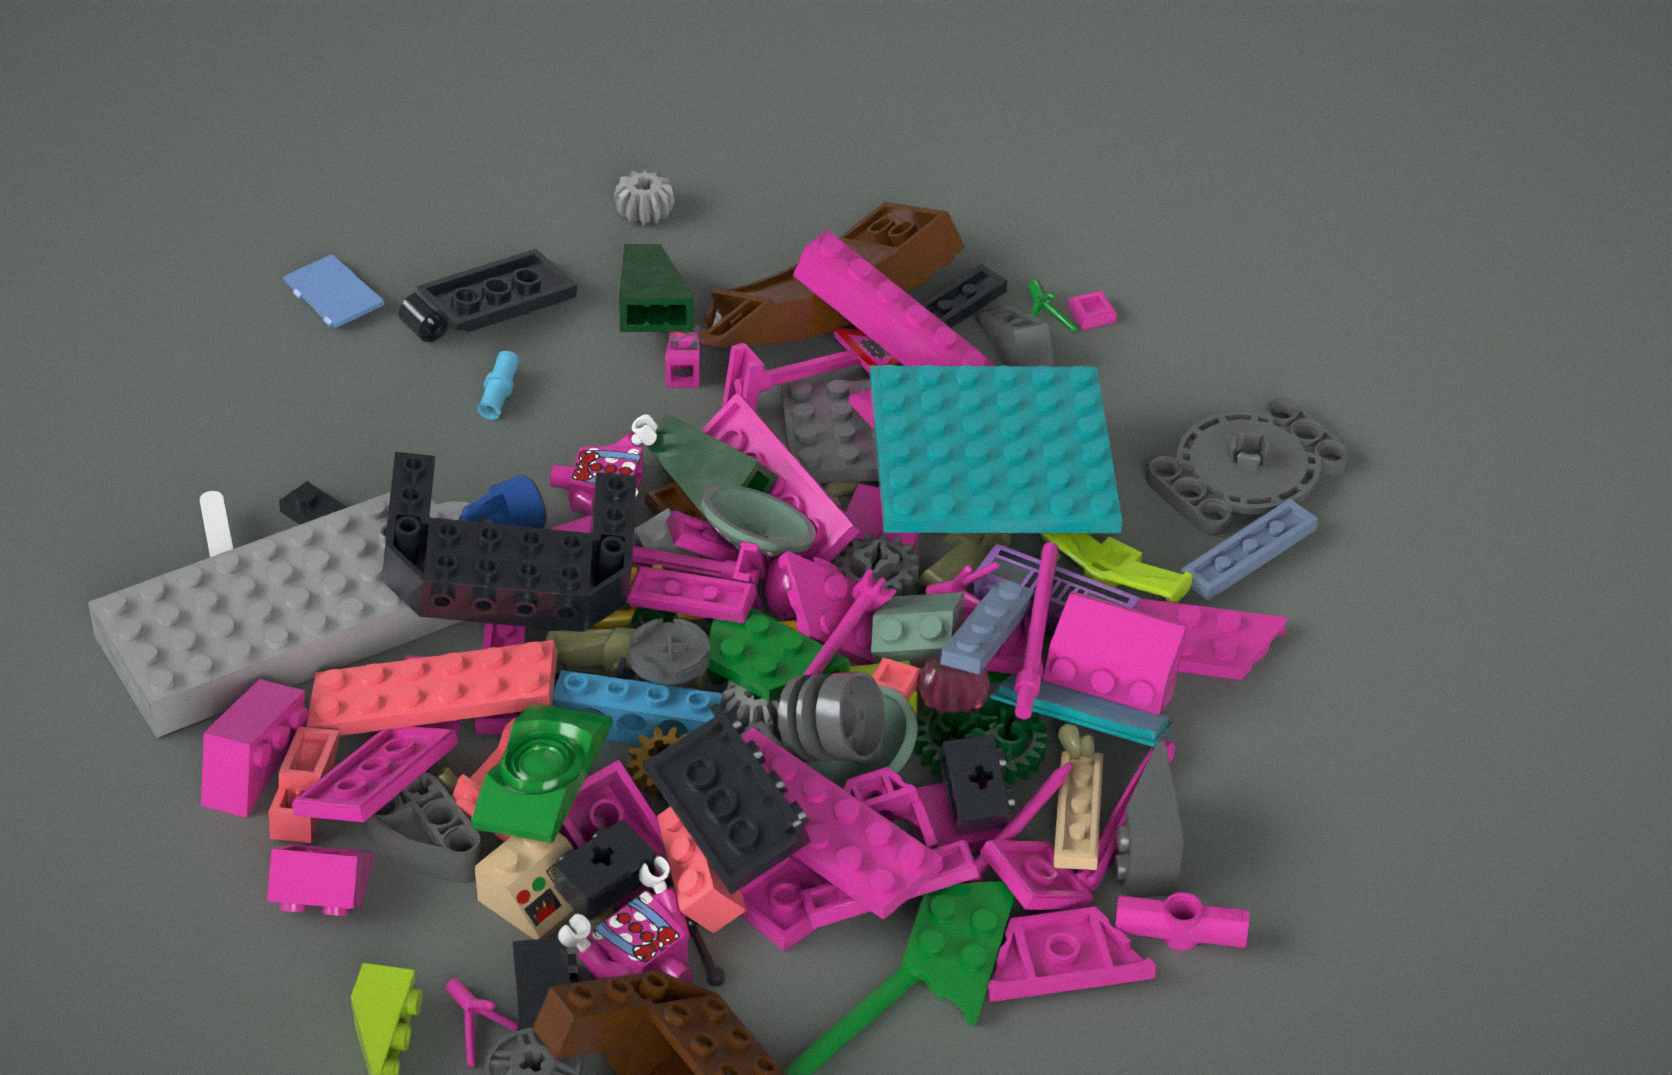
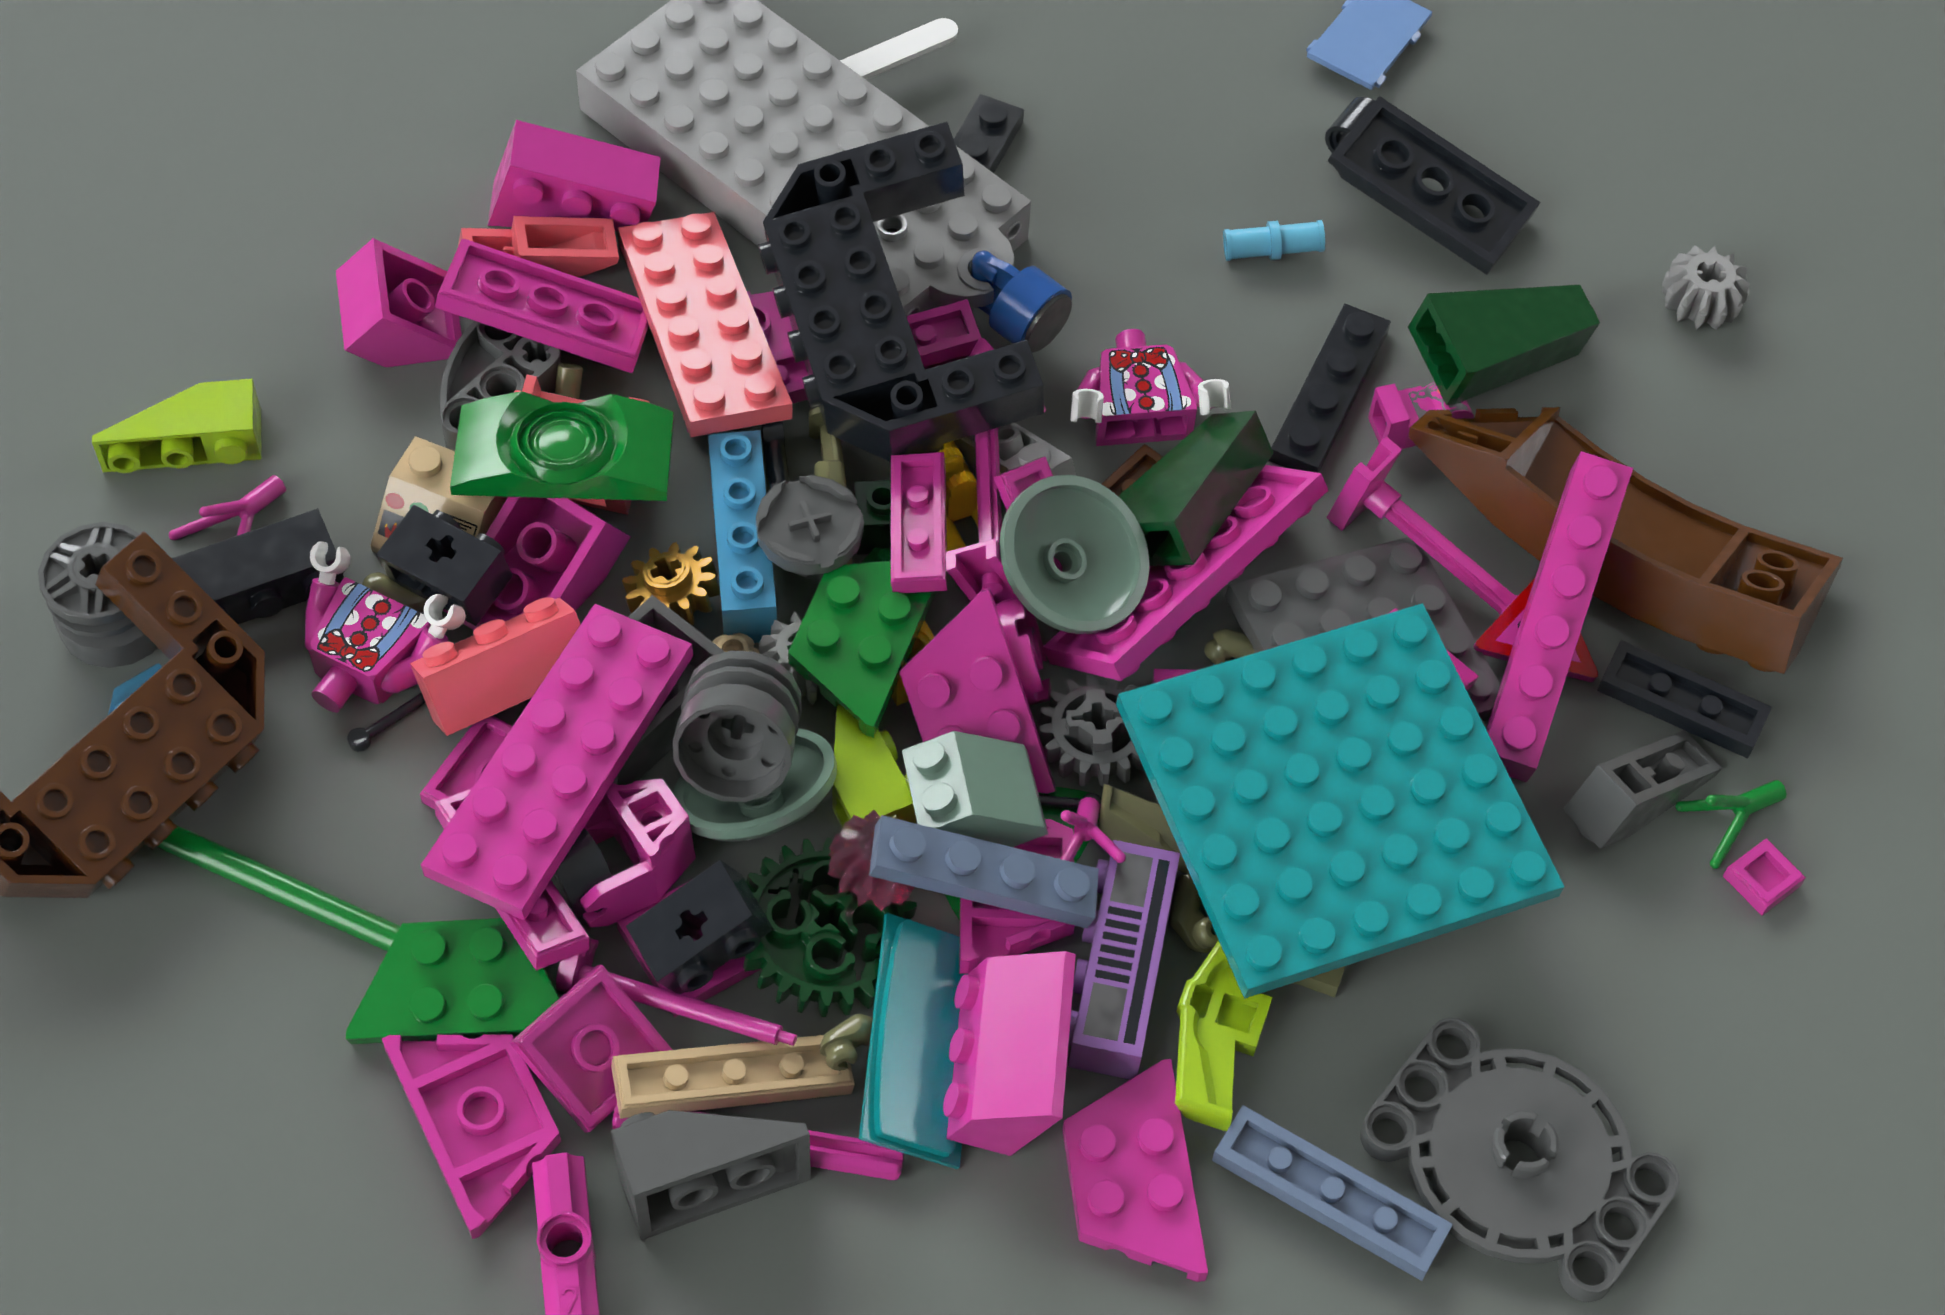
camera: 70 degrees right, 15 degrees up
black bracket [642,703,812,895] -> none
dark pink piece [803,569,896,675] -> none
coral tile [872,657,922,702] -> none
dark pink bar [1015,542,1059,719] -> none
none -> black plate [1268,303,1391,473]

